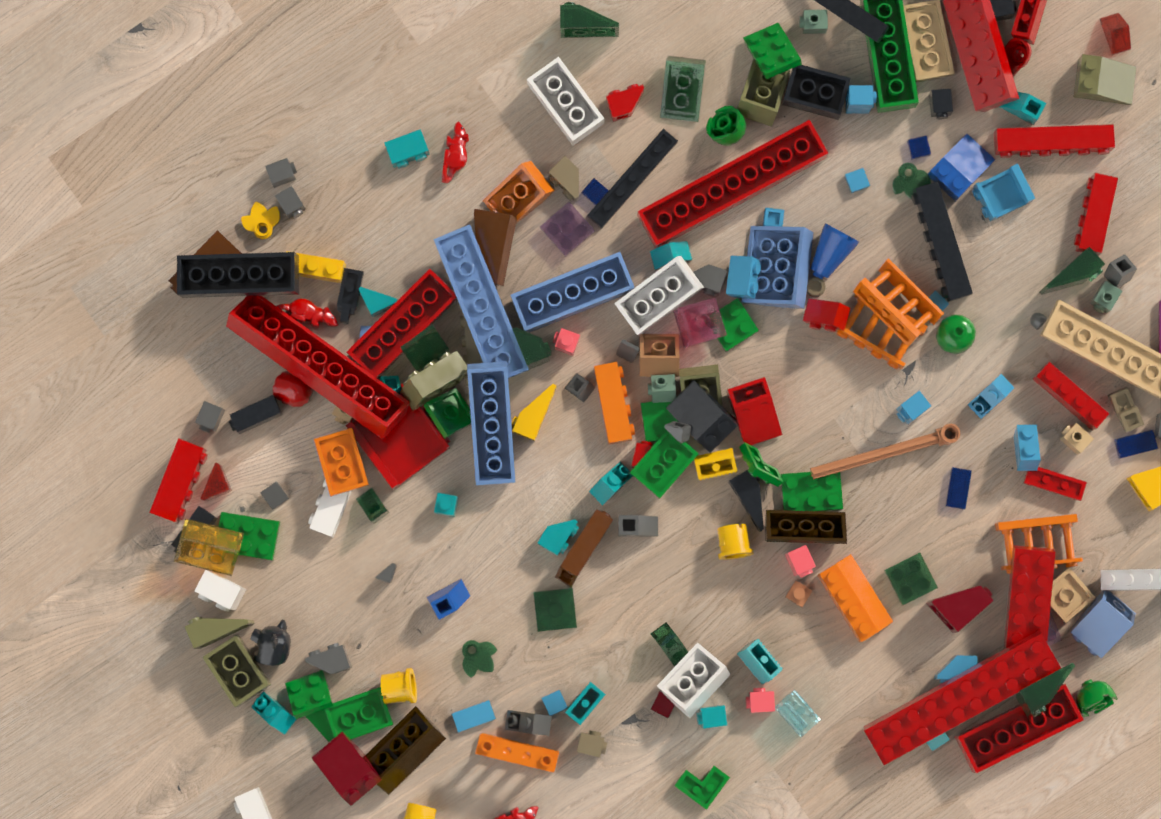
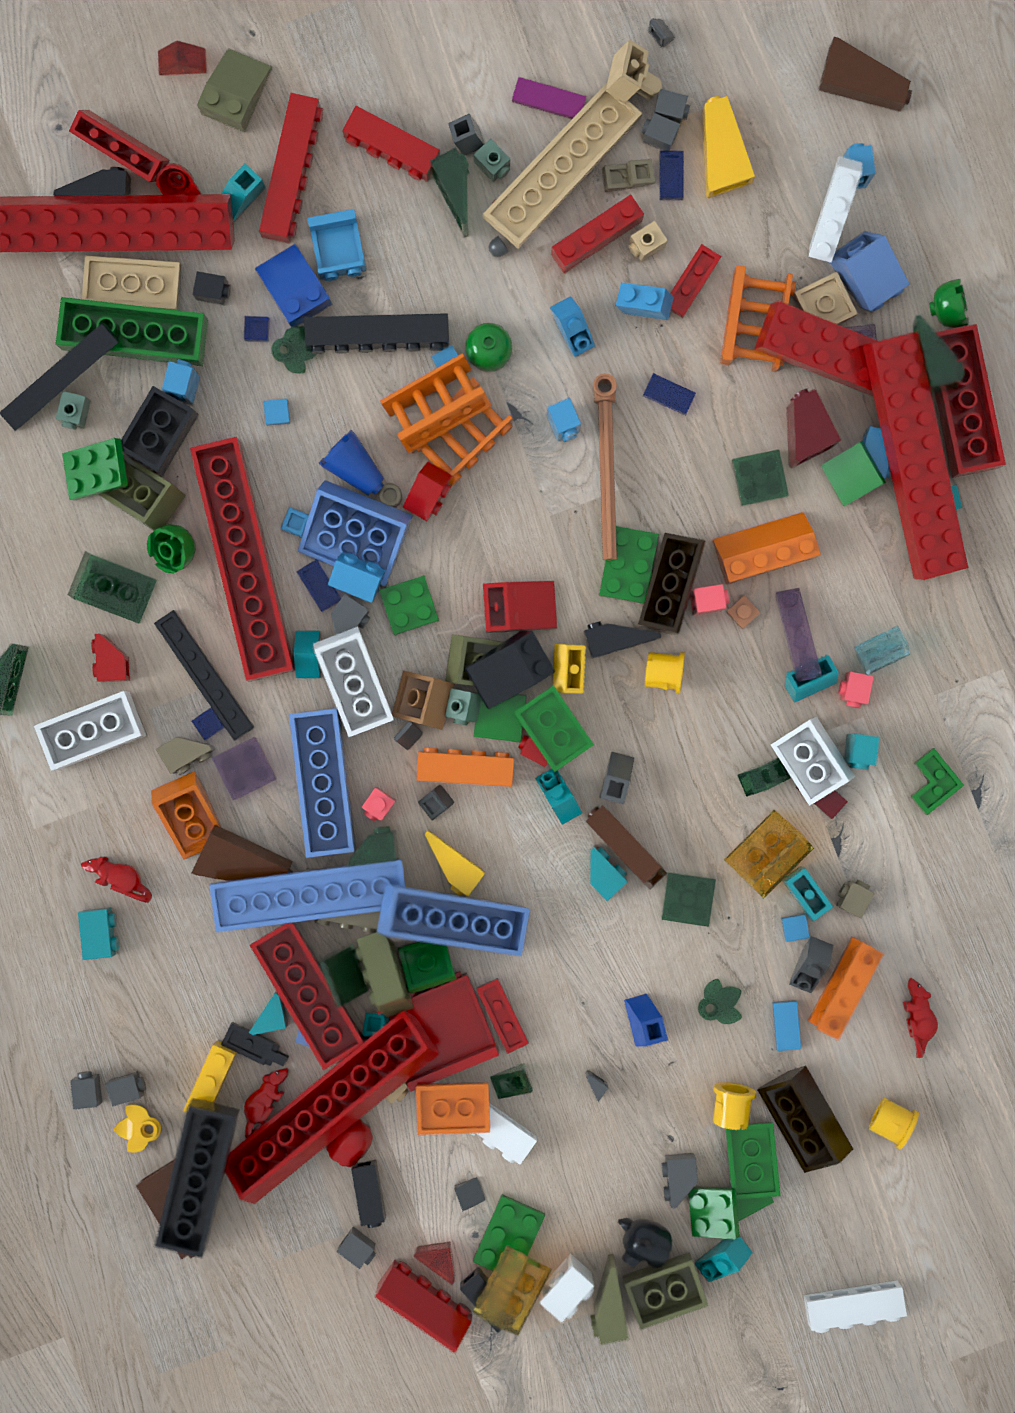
camera: 80 degrees left, 5 degrees up
dark red slope [312,732,382,806] -> none
teal brick [434,493,458,517] -> none
dark grey slope [665,421,691,443] -> none
clear pink slope [673,298,727,349] -> none
green plate [739,442,783,487] -> none
none -> clear blue tile [296,559,341,612]
none -> red plate [476,978,529,1054]
none -> clear yellow slope [724,810,814,899]
none -> clear purple plate [775,588,822,682]
none -> green tile [821,441,886,506]

